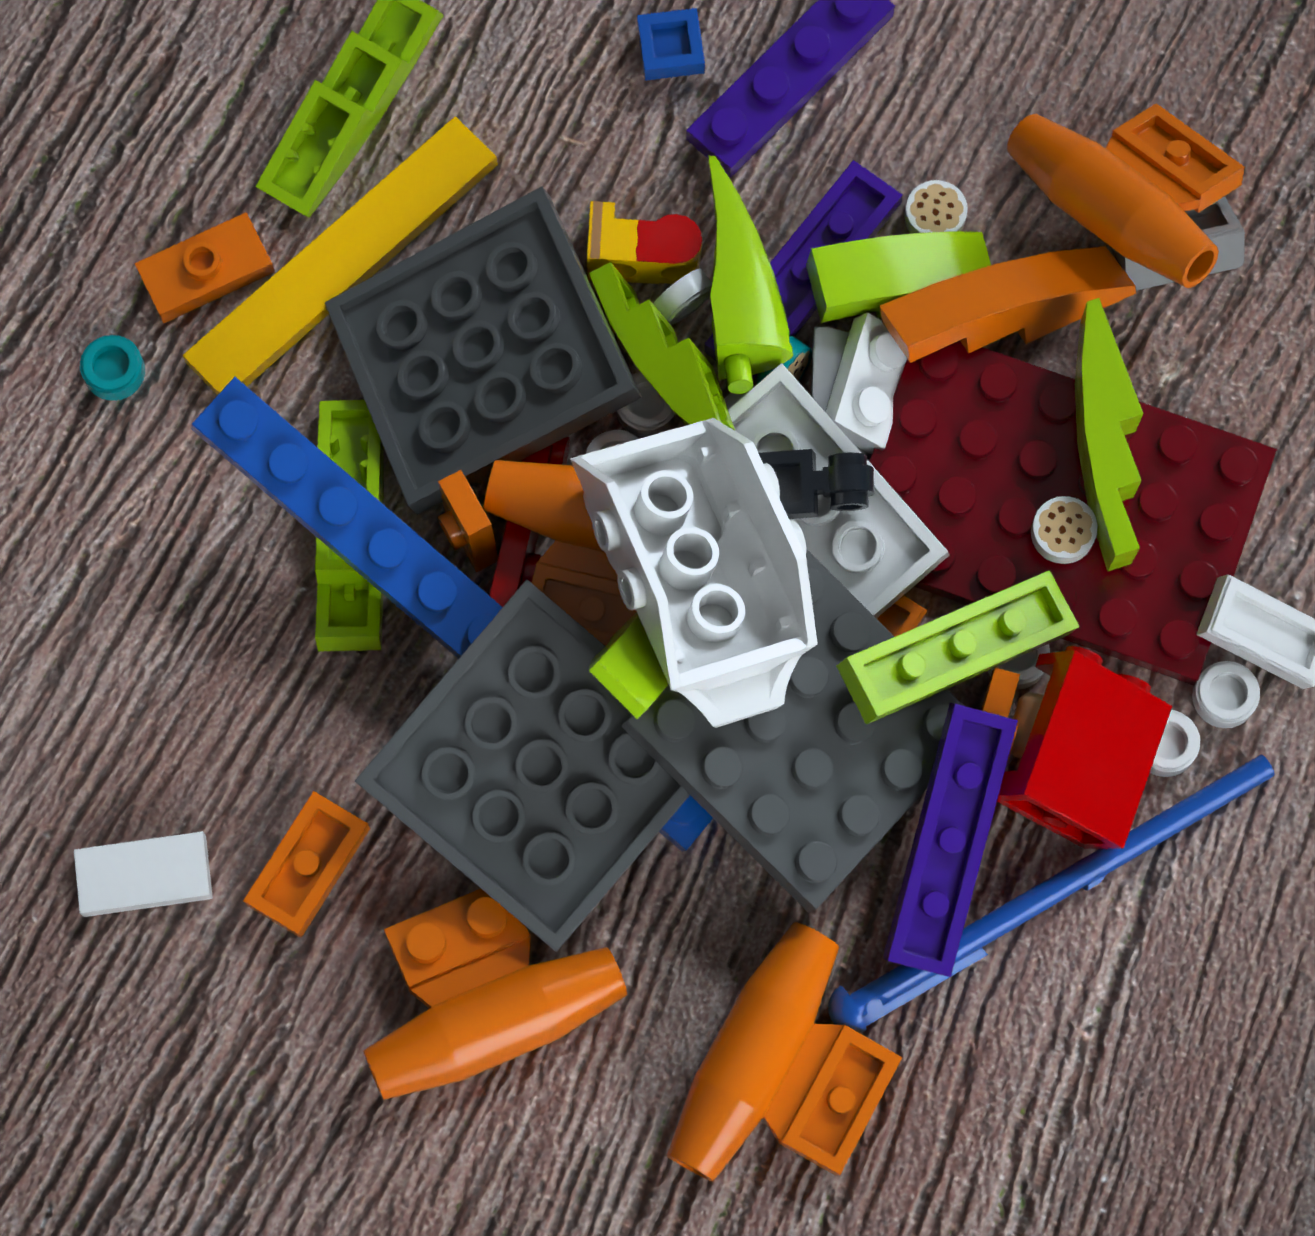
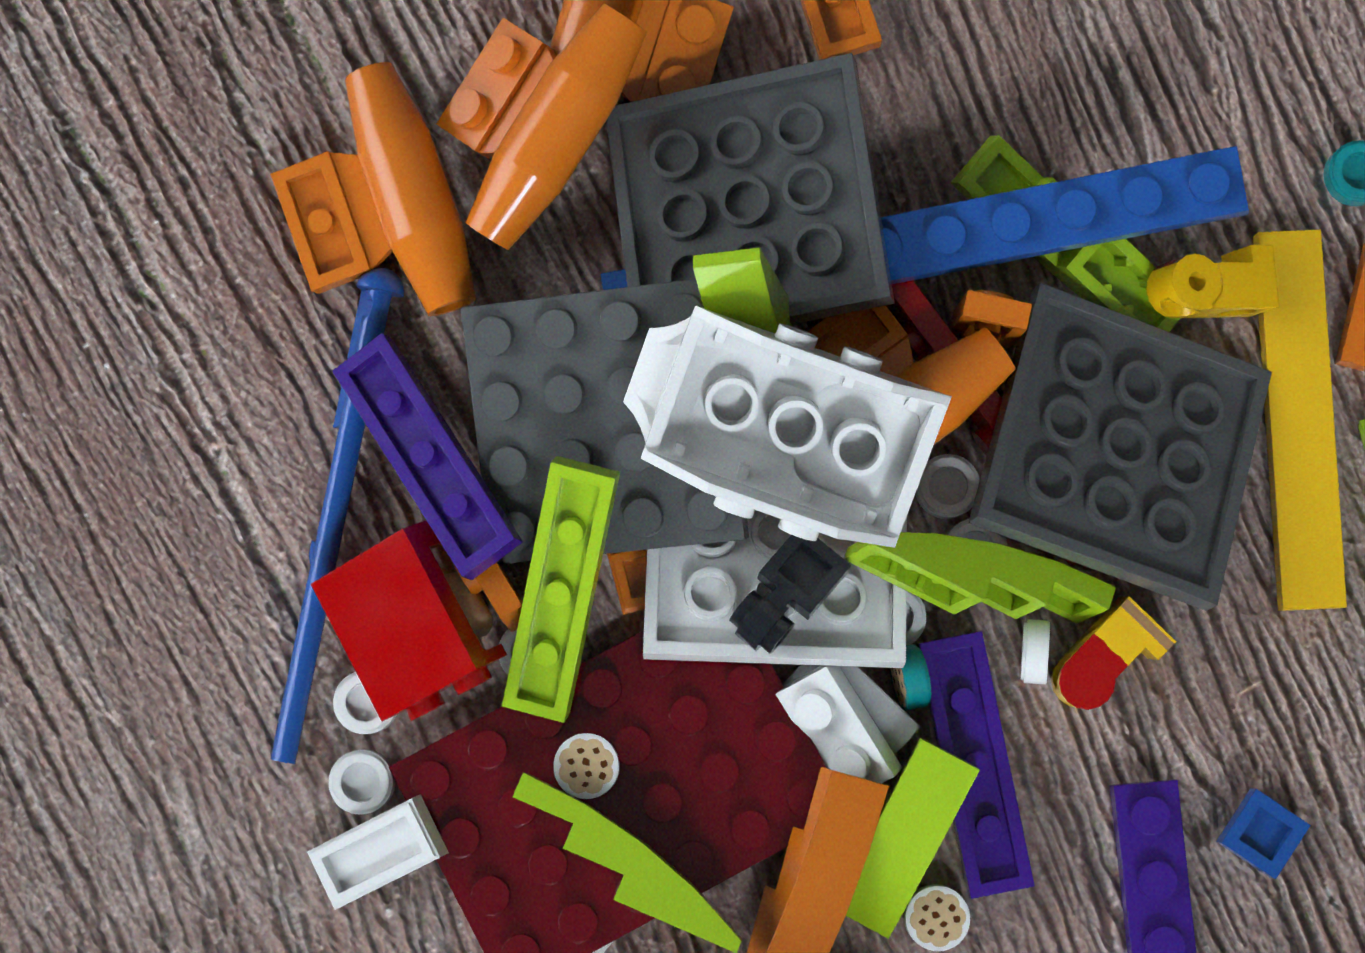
camera: 130 degrees right, 10 degrees up
lime piece [708,155,793,394] -> none
none -> orange plate [436,4,647,250]
none -> yellow leg [1146,244,1279,318]

